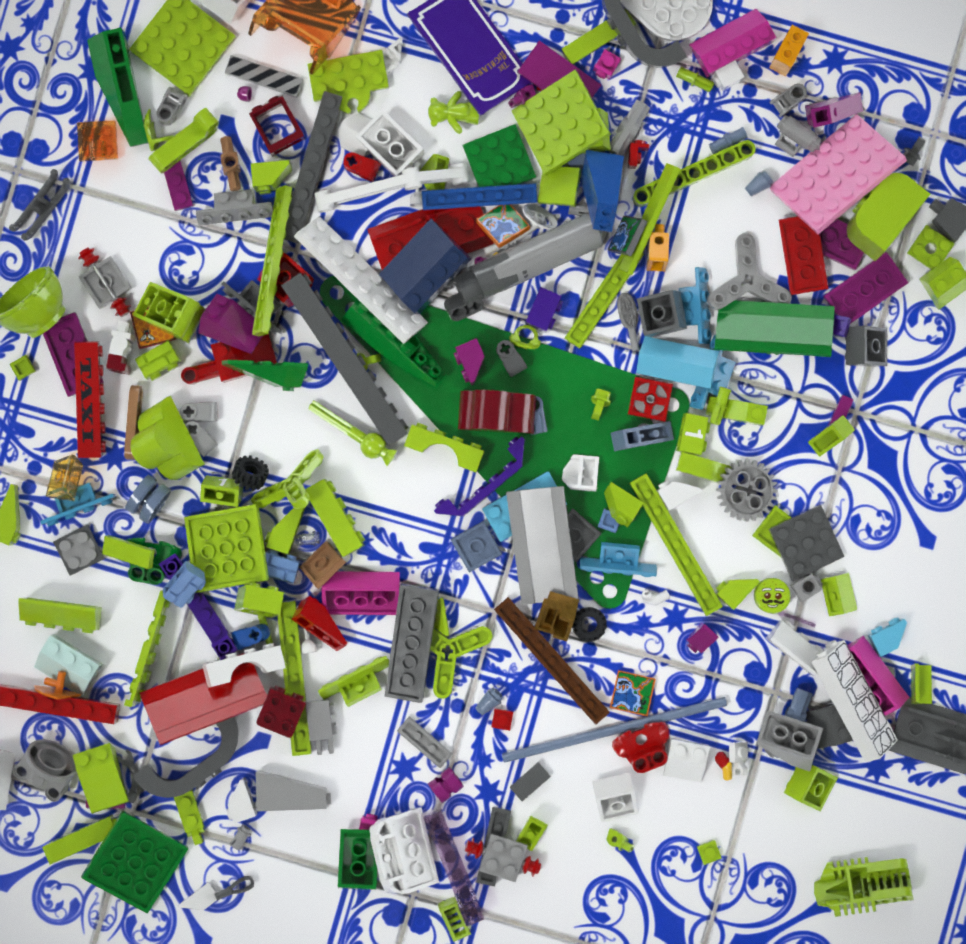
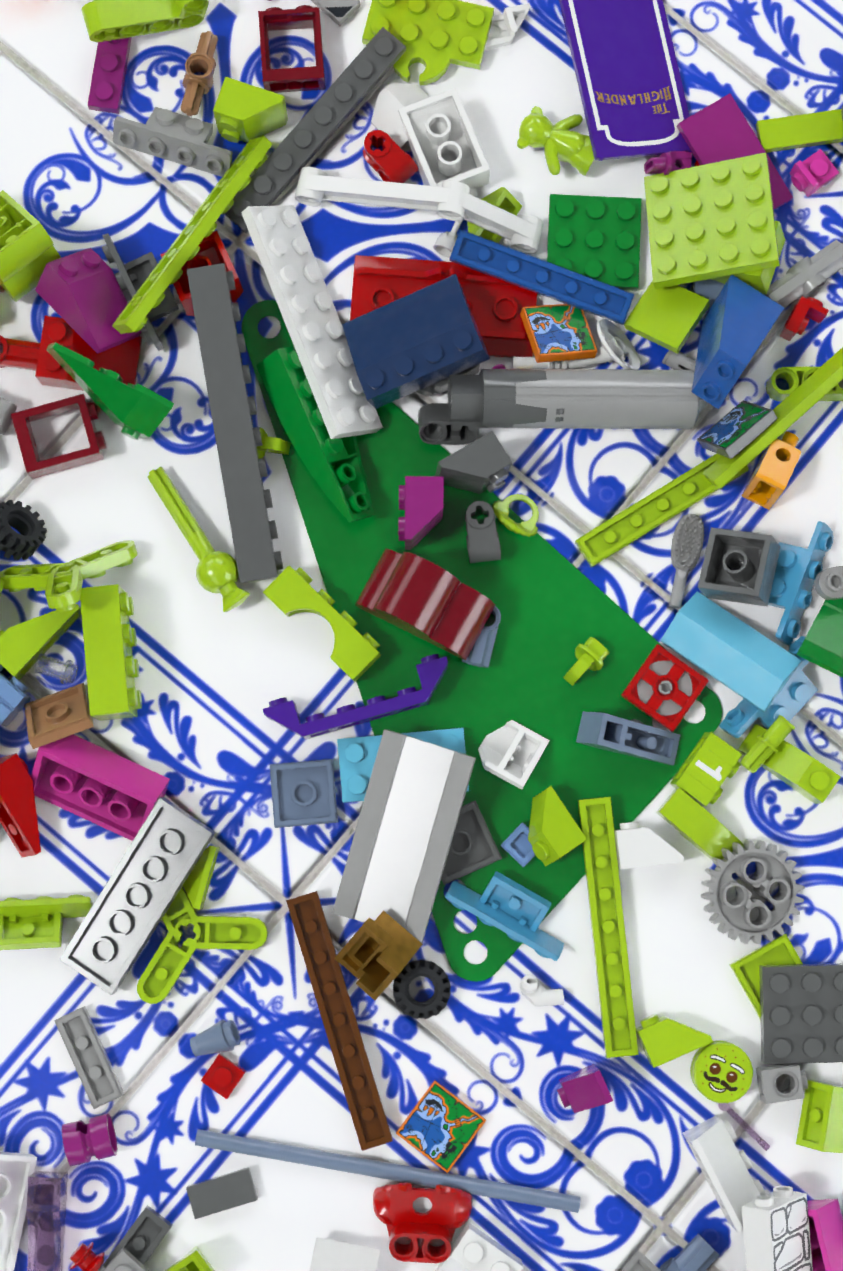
camera: 20 degrees right, 5 degrees down
dark purple brick [525,287,563,333] -> none
none -> dark red window [11,393,107,479]
none -> dark grey slope [435,431,513,494]

